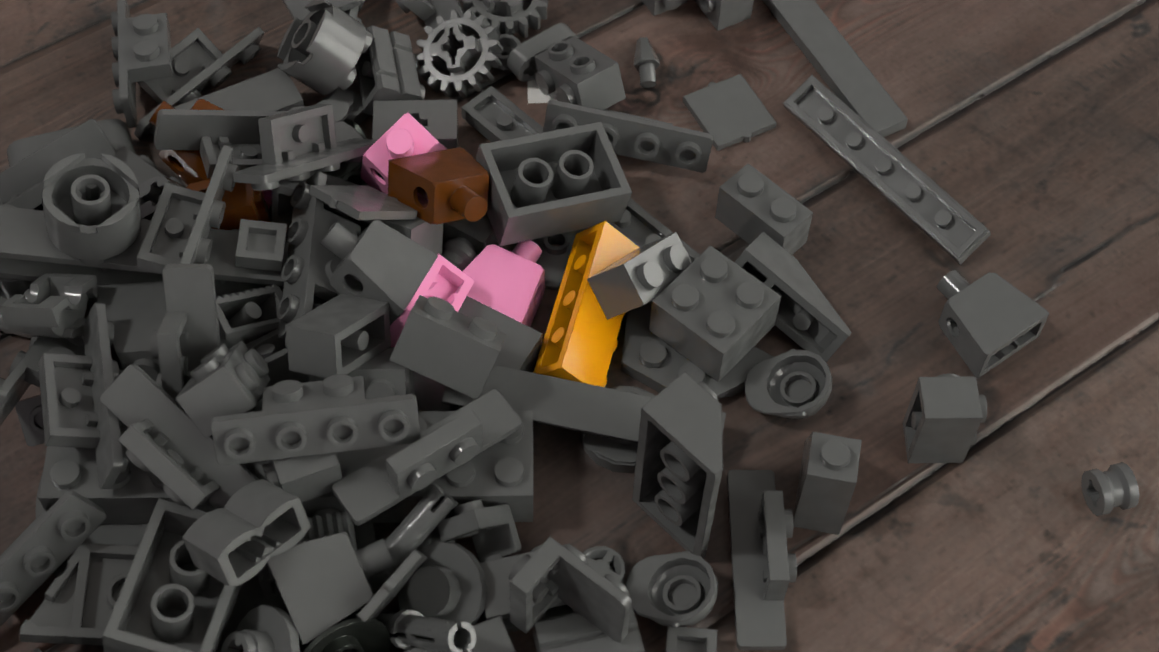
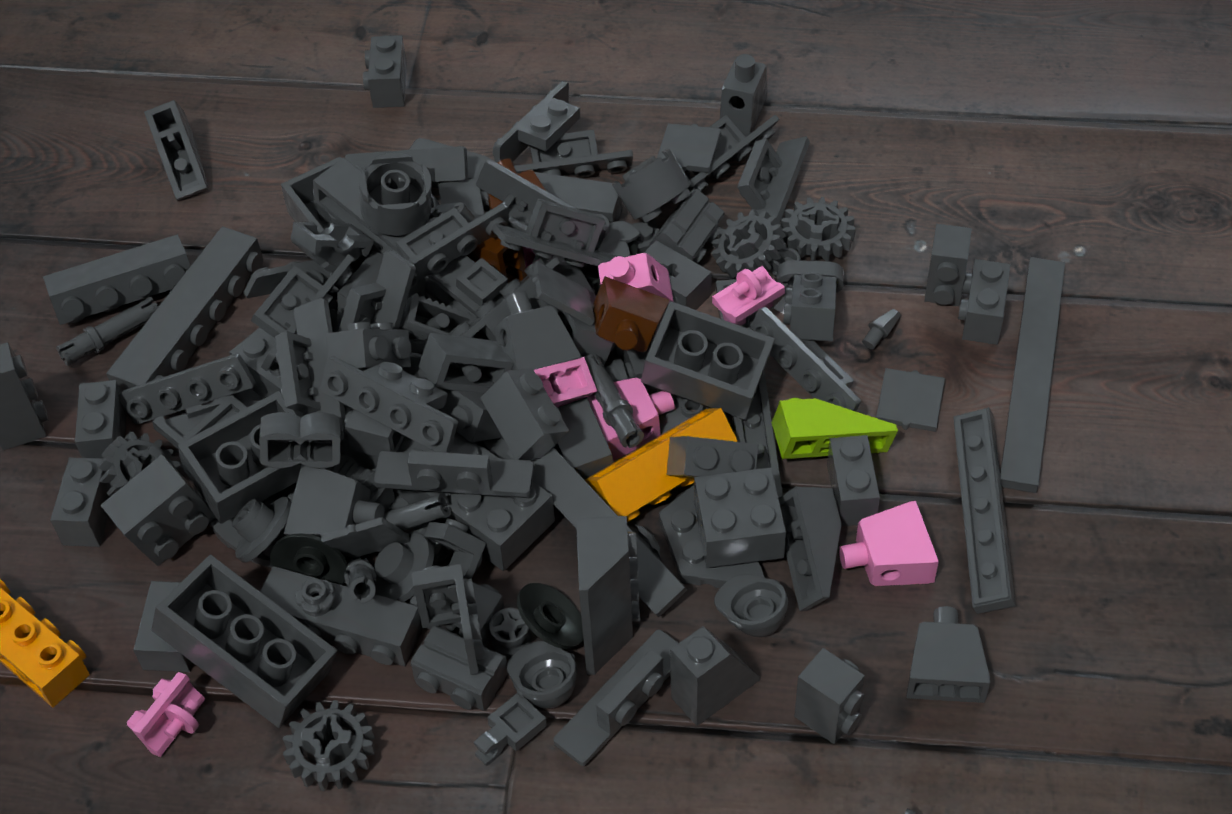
camera: 45 degrees right, 5 degrees down
none -> pearl dark grey dish [517,583,583,649]
none -> dark grey pin [585,354,644,448]
none -> bright pink hips [712,266,785,326]
none -> lime slope [771,398,898,459]
none -> bright pink torso [839,501,939,586]

